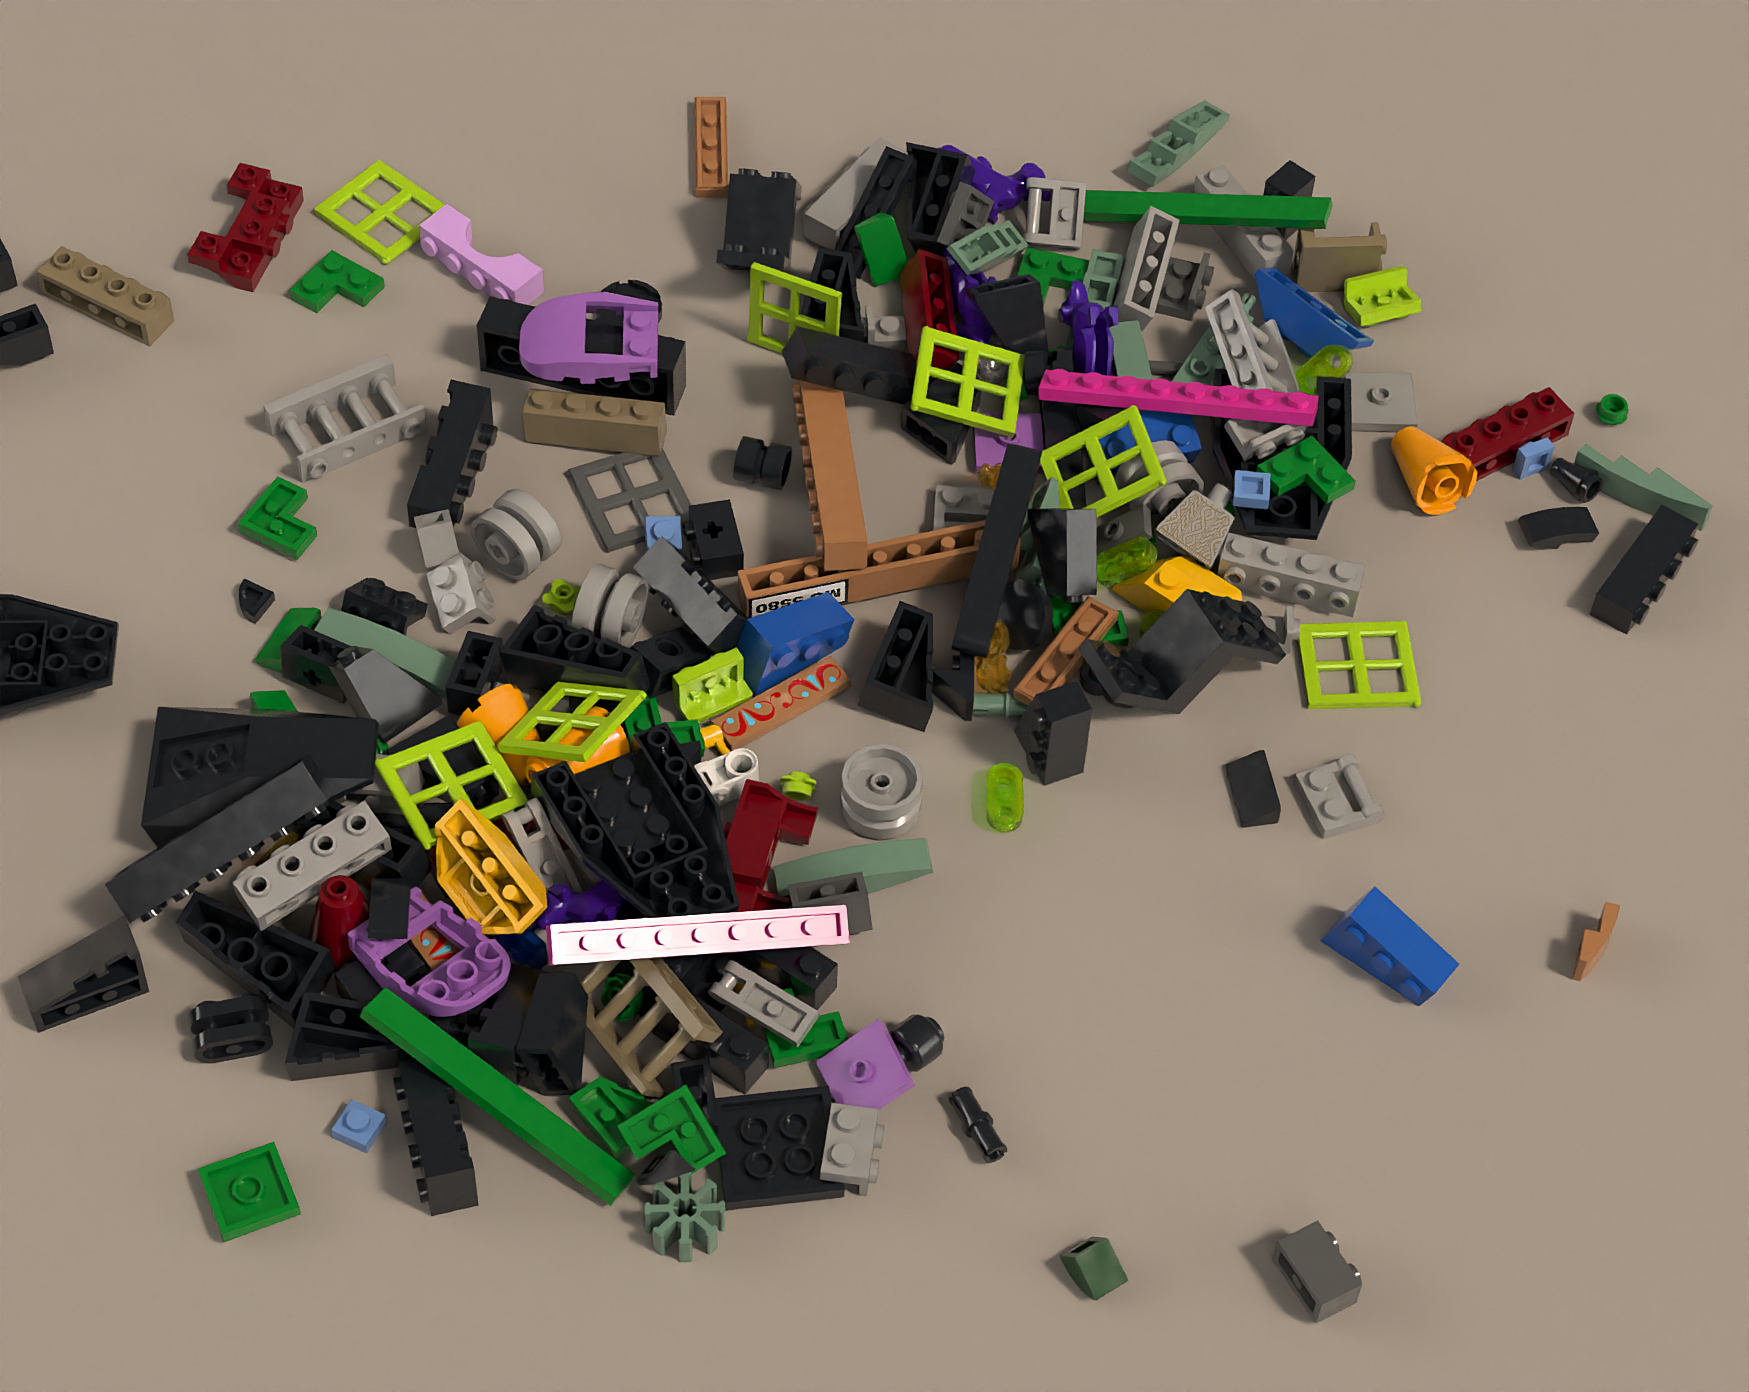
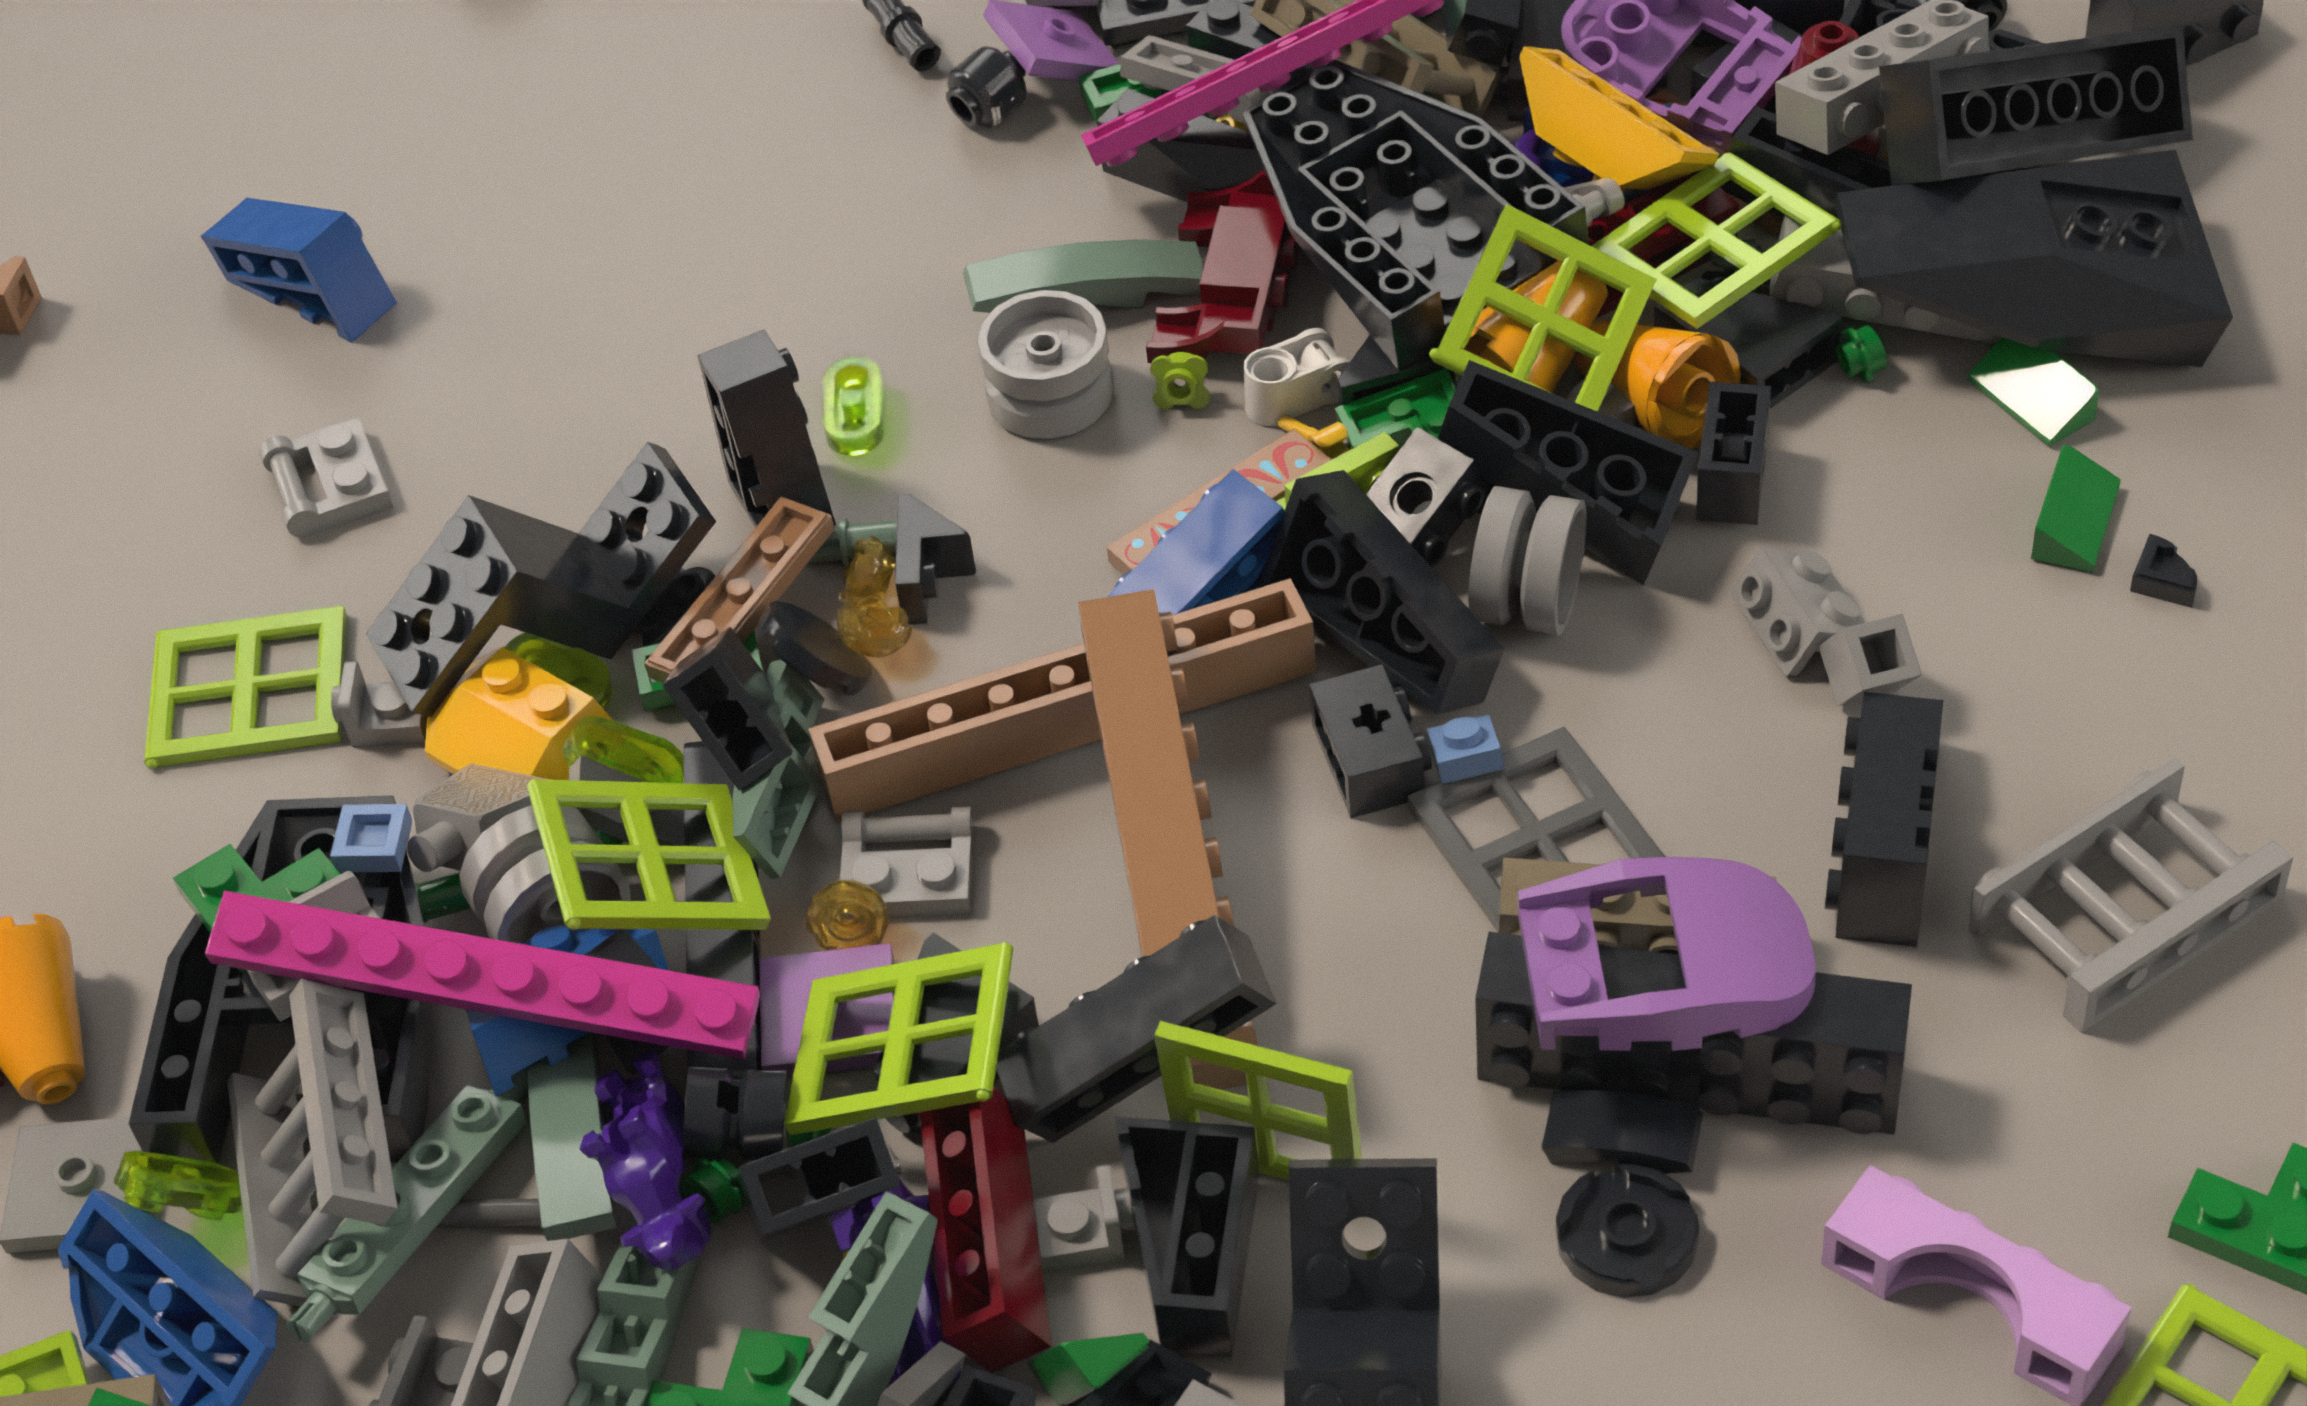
camera: 175 degrees left, 5 degrees down
green plate [237,476,317,560] -> none
black brick [280,625,351,704] -> none
sand green slope [314,607,455,698] -> none
slope [329,646,443,743] -> none
black bracket [341,578,428,636] -> none
black slope [368,878,411,939] -> none
light grey wheel [471,489,562,581] -> none
lime plate [542,578,581,615] -> none
black wheel [733,436,792,490] -> none
dark grey brick [788,872,873,935] -> none
black wedge [857,601,933,732] -> none
black beam [951,442,1042,659] -> none
light grey brick [1217,532,1366,618] -> none
black slope [1225,750,1281,828] -> none

